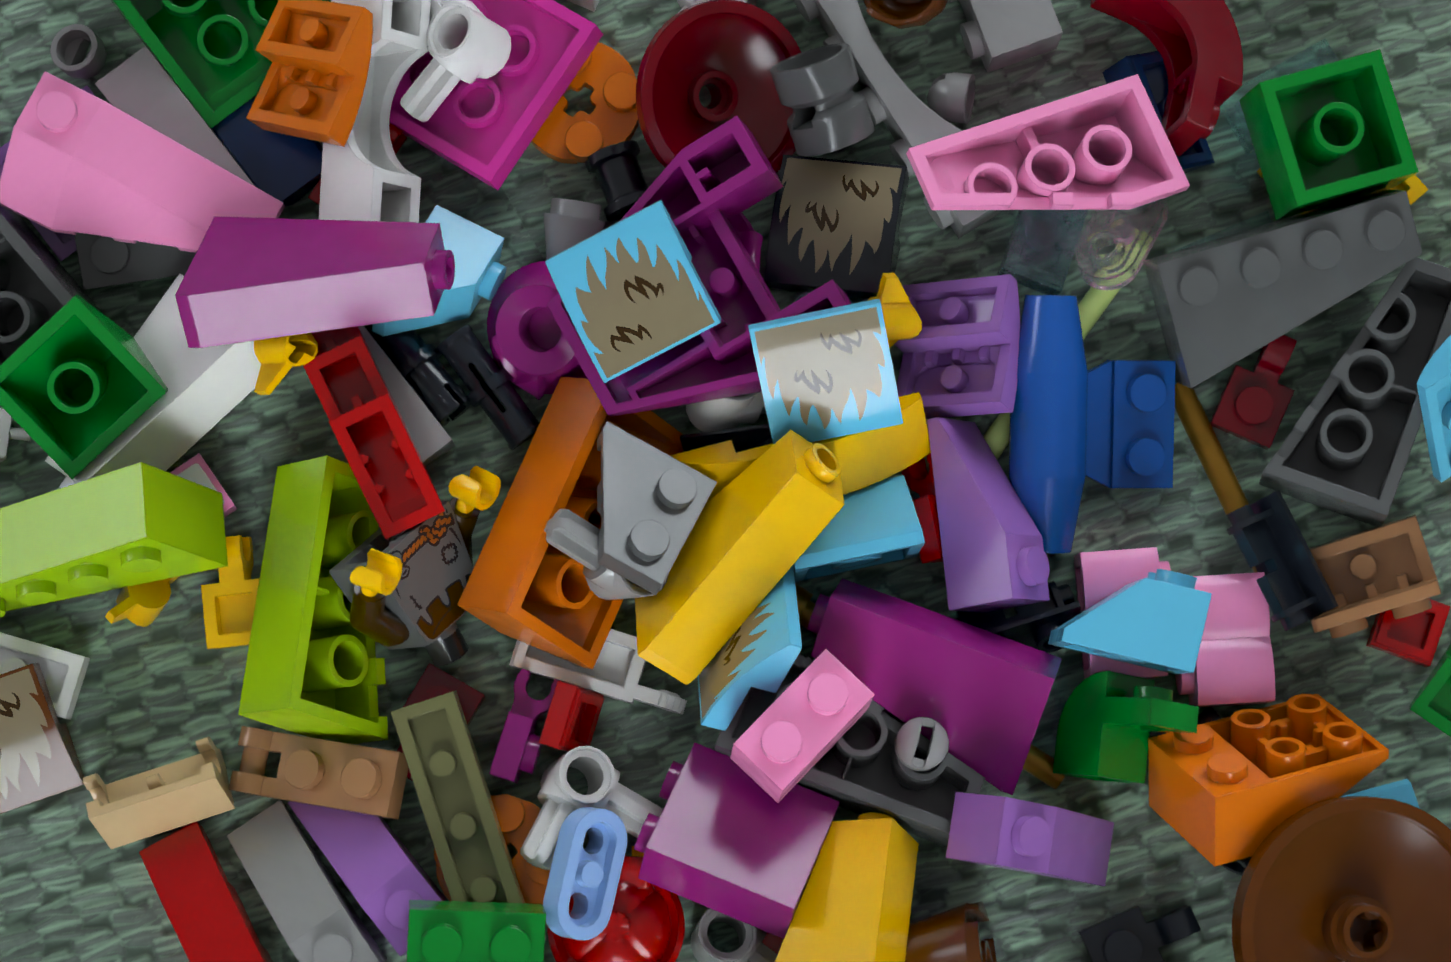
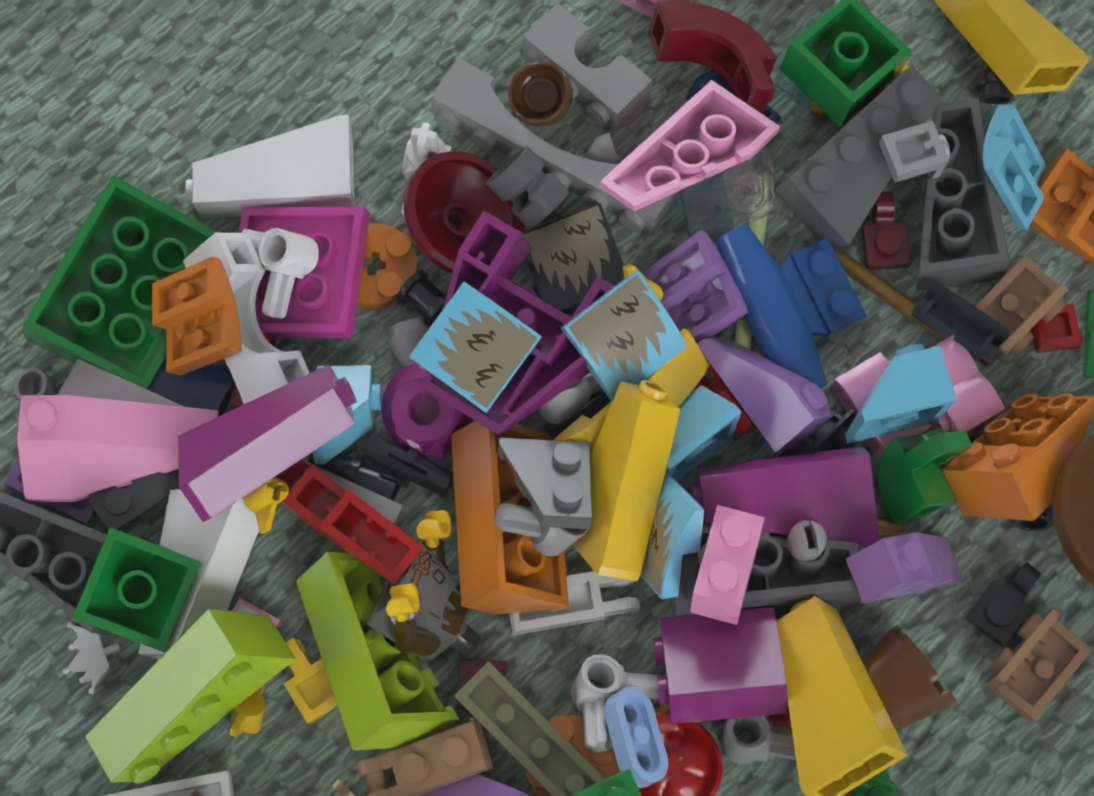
camera: 25 degrees left, 10 degrees down
magenta plate [489,669,561,784] -> none
red tile [539,681,605,752] -> none
none -> light grey bracket [879,121,950,182]

